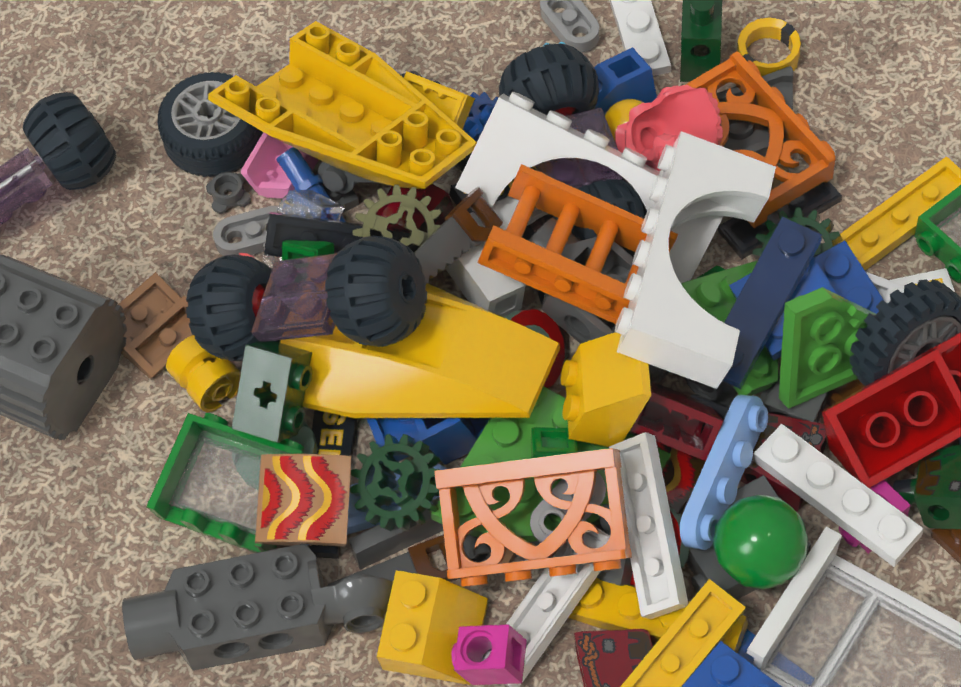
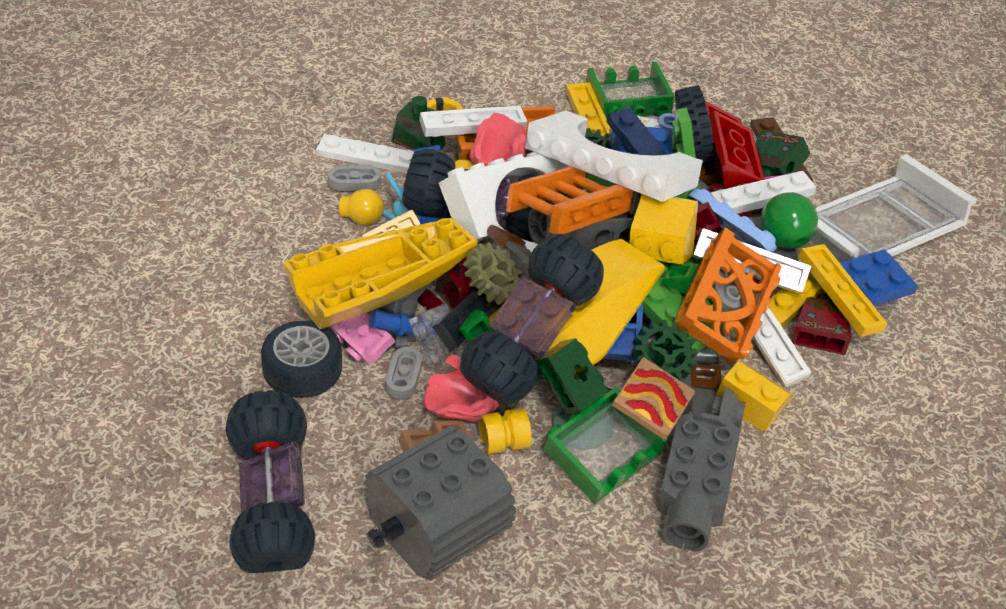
camera: 75 degrees left, 15 degrees down
dark grey plate [206,172,250,213] -> none
dark pink brick [452,624,527,685] -> none
none -> yellow piece [339,189,384,226]
none -> white plate [419,106,527,137]

